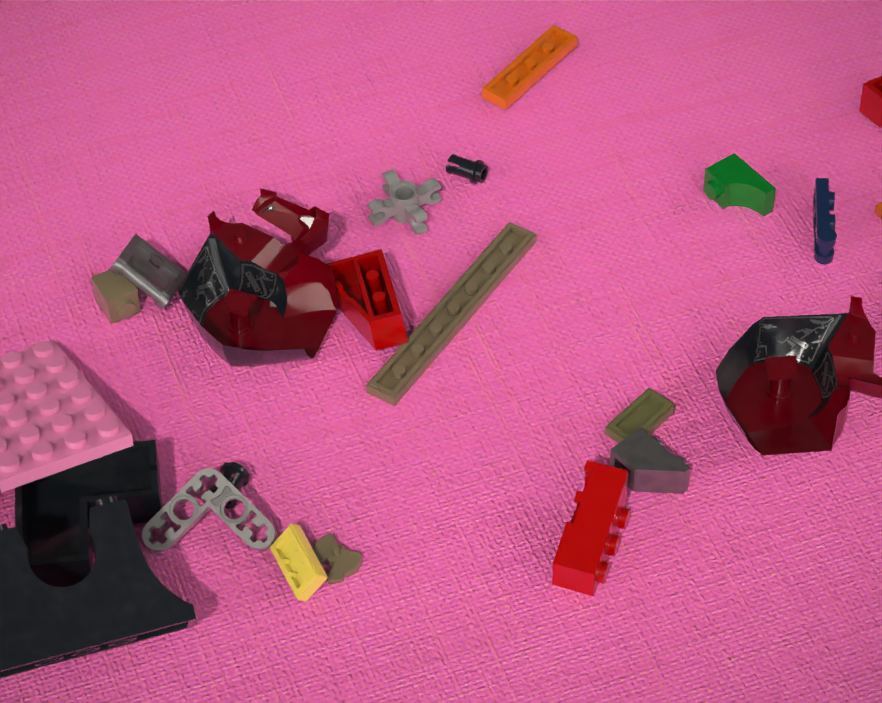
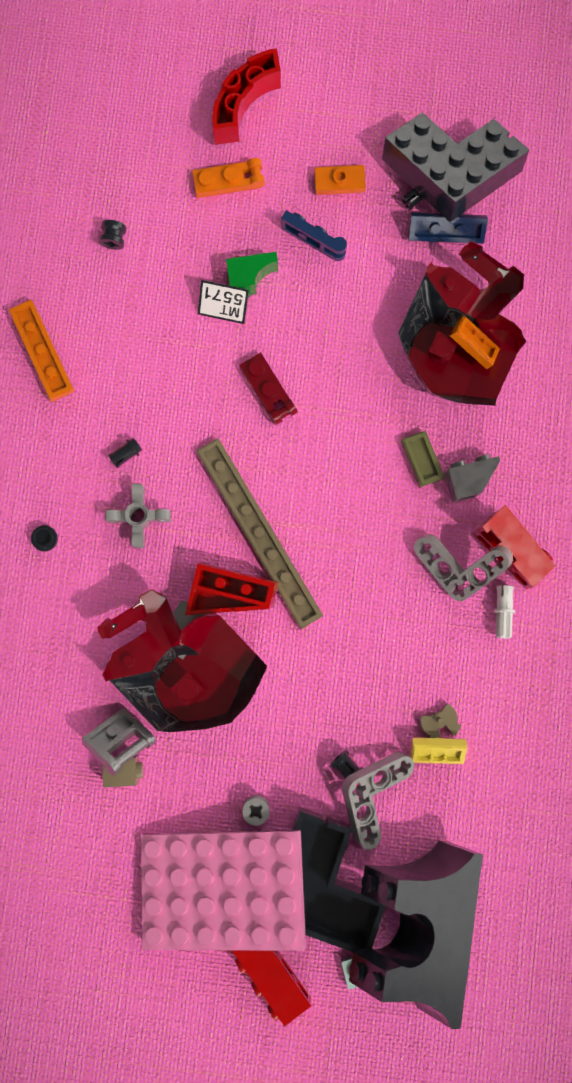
camera: 65 degrees left, 35 degrees up
none -> black plate [31,525,58,552]
none -> wheel [98,220,127,250]
none -> orange plate [192,158,265,198]
none -> white sticker [198,280,249,324]
none -> dark red plate [239,352,298,425]
none -> light grey wheel [242,795,270,826]
none -> light grey beam [414,534,513,601]
none -> orange plate [450,315,500,369]
none -> white axle [494,585,515,639]

